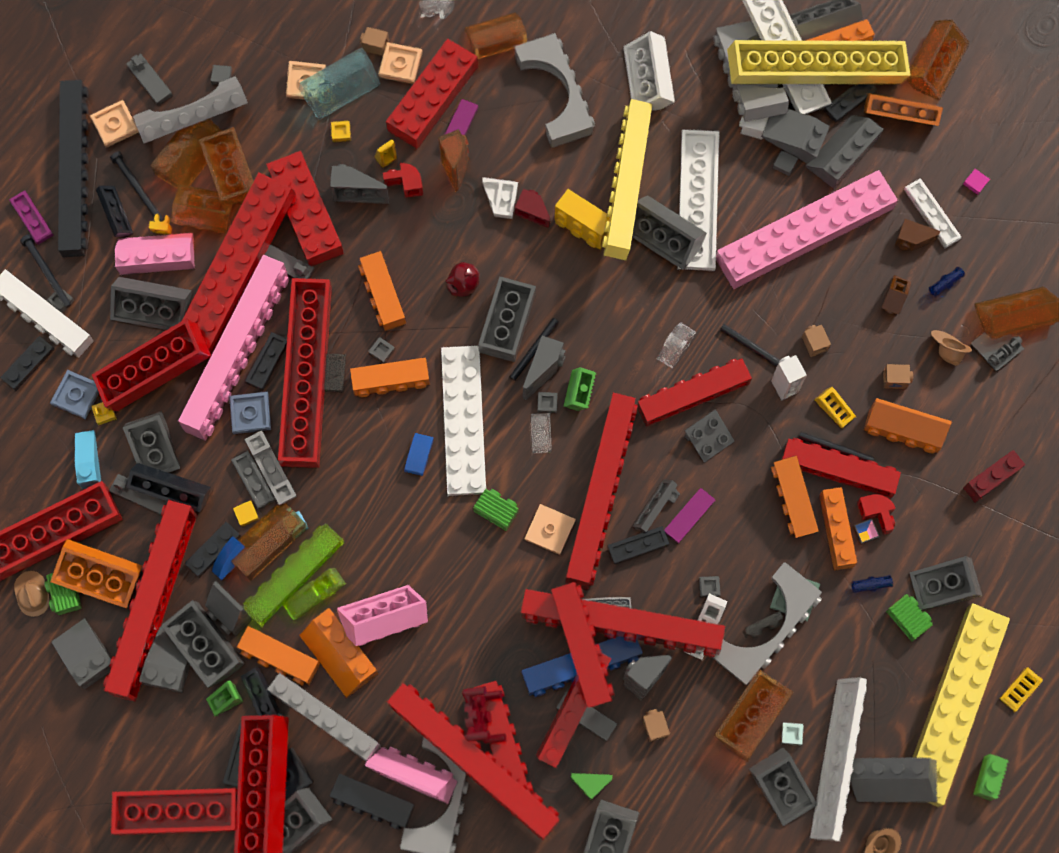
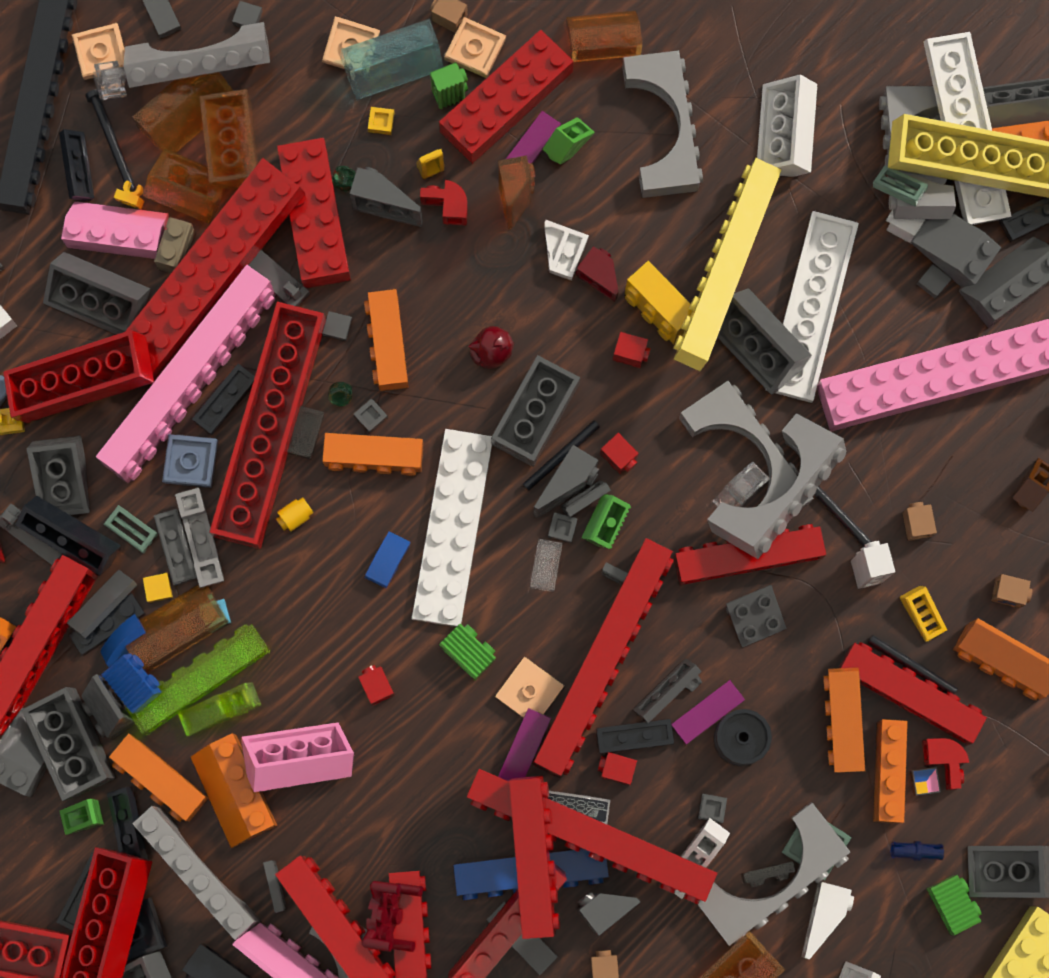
camera: 10 degrees right, 5 degrees up
none -> dark grey tile [67,570,137,639]
none -> clear brick [93,61,127,101]
none -> blue brick [101,654,162,713]
none -> sand green tile [104,505,158,554]
none -> dark tan brick [154,218,195,273]
none -> dark grey tile [263,860,287,913]
none -> yellow brick [276,497,313,532]
none -> dark grey tile [322,311,352,341]
none -> clear green tile [328,382,352,406]
none -> clear green tile [332,166,356,191]
none -> red brick [358,665,395,706]
none -> bright green brick [430,63,468,109]
none -> magenta tile [498,708,551,781]
none -> bright green slope [542,117,595,164]
none -> dark grey tile [561,480,611,517]
none -> red brick [597,752,637,786]
none -> red brick [600,432,639,474]
none -> dark grey tile [601,562,628,585]
none -> red brick [613,332,651,368]
none -> light grey arch [679,381,814,509]
none -> light grey arch [707,413,847,559]
none -> black wheel [713,709,772,767]
none -> white slope [801,882,854,959]
none -> sand green tile [873,165,928,207]

